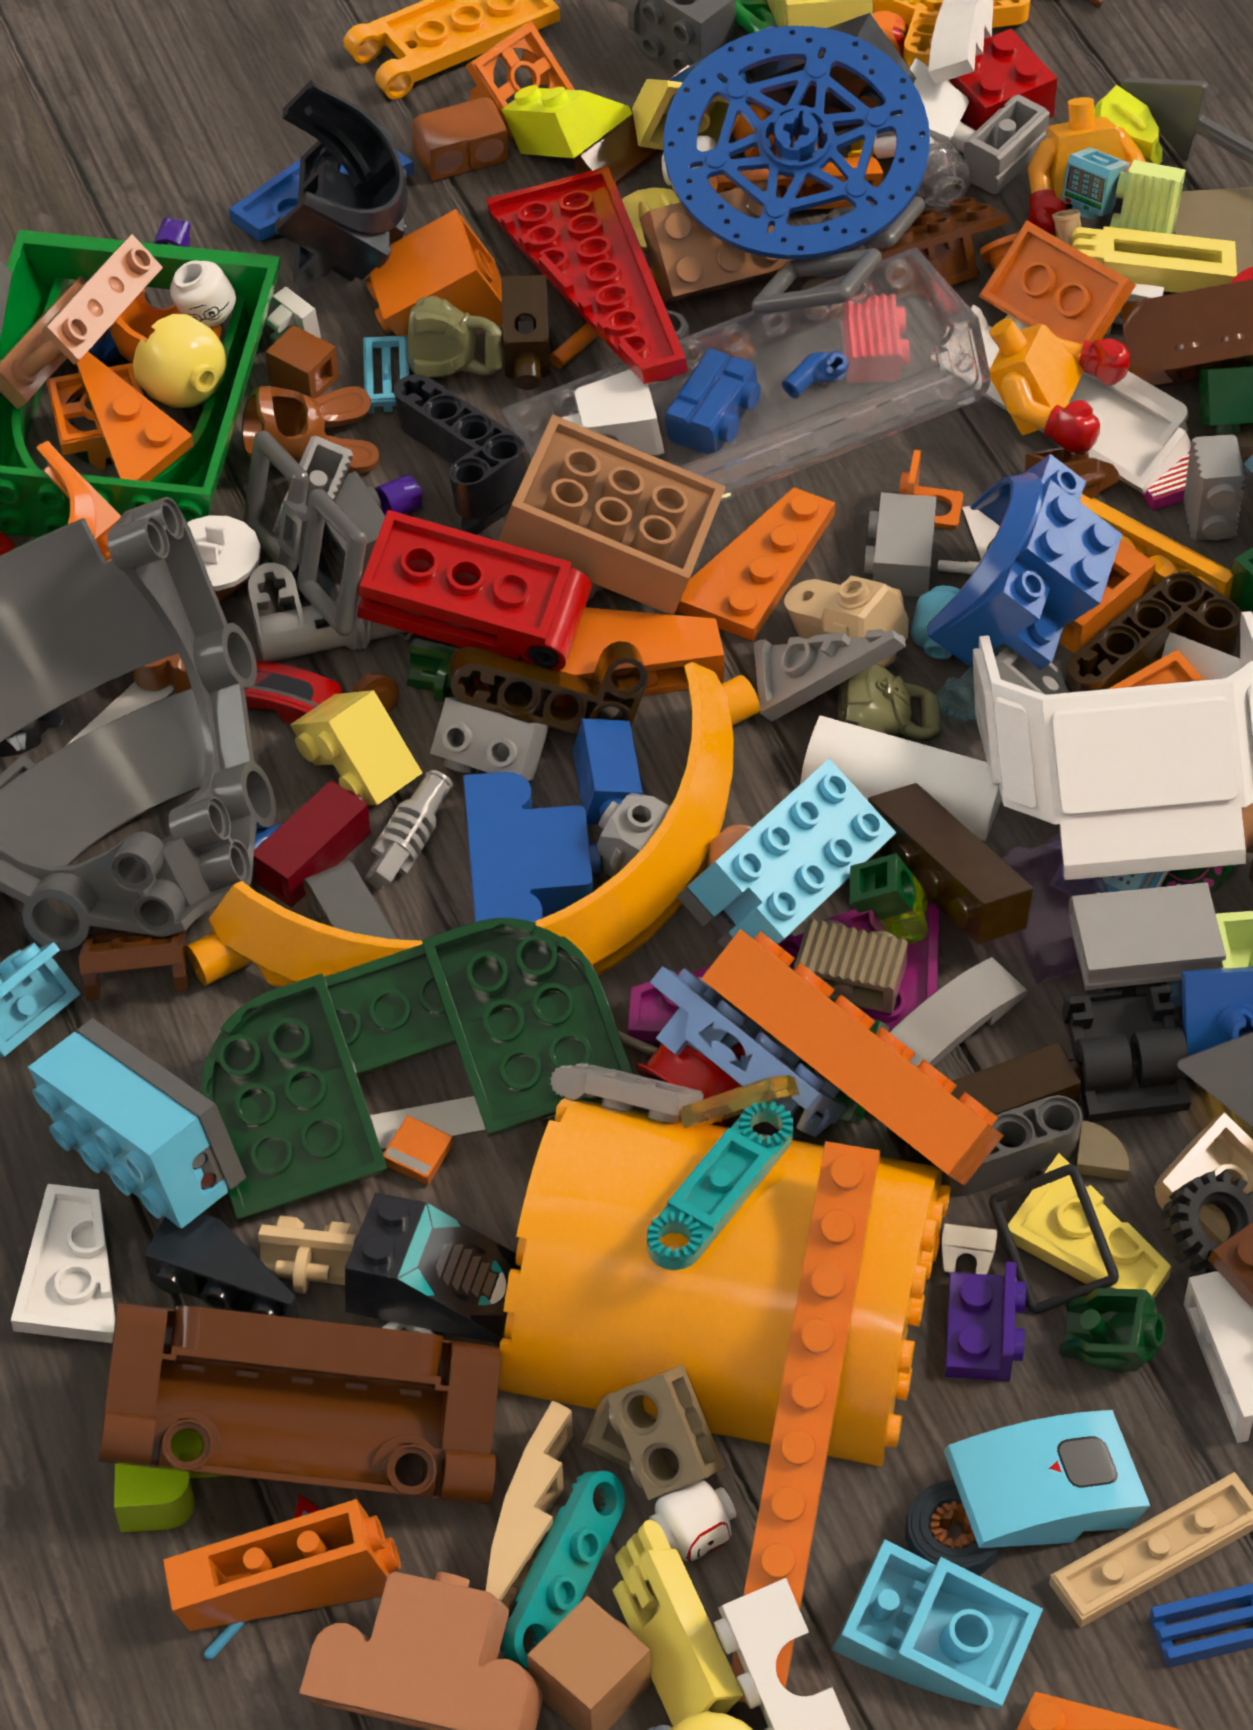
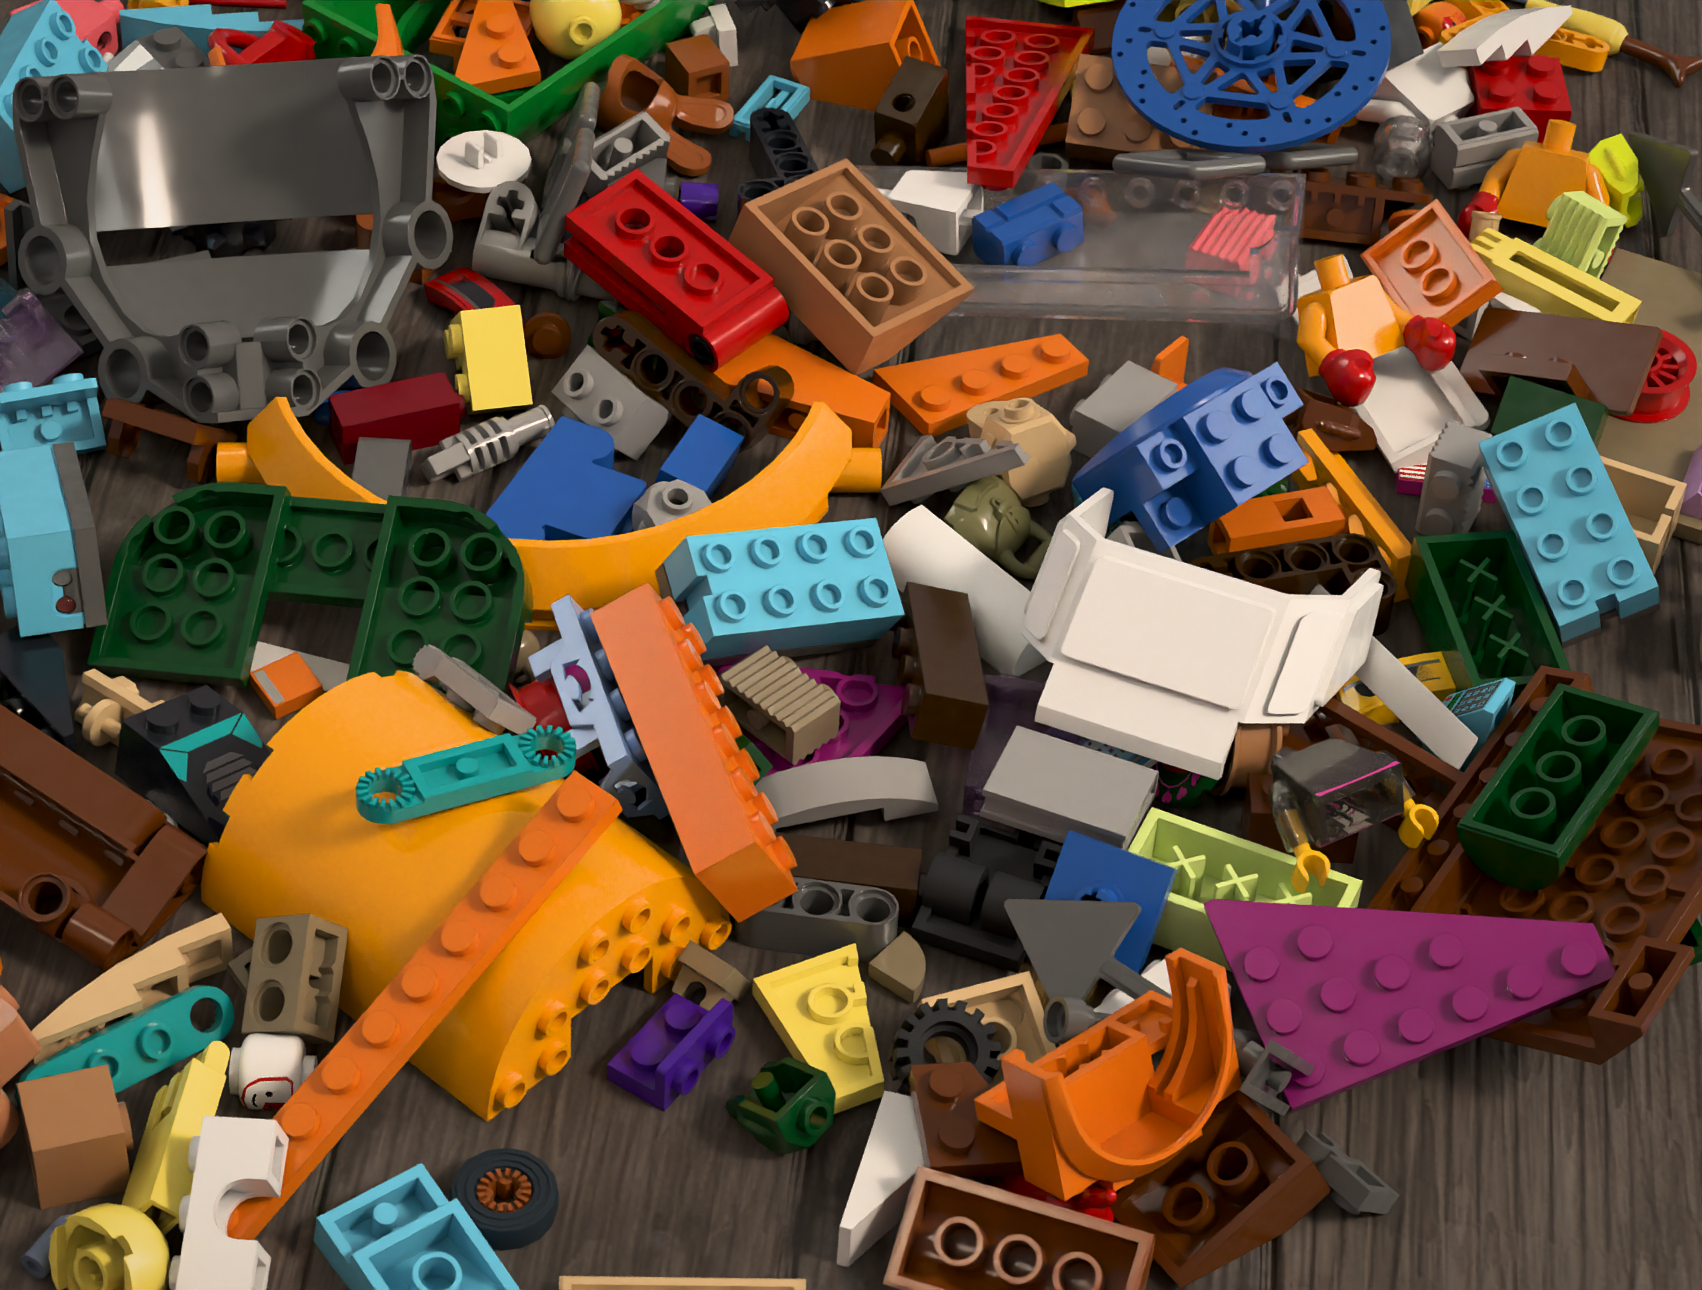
camera: 25 degrees right, 10 degrees down
olive piece [408,296,503,379] -> none
clear yellow tile [679,1075,800,1128] -> none
blue arm [781,351,849,398] -> none
dark green leg [850,853,928,944] -> none
medium azure slope [944,1410,1150,1548] -> none
black piece [989,1164,1119,1314] -> none
medium azure slope [1062,147,1130,220] -> none

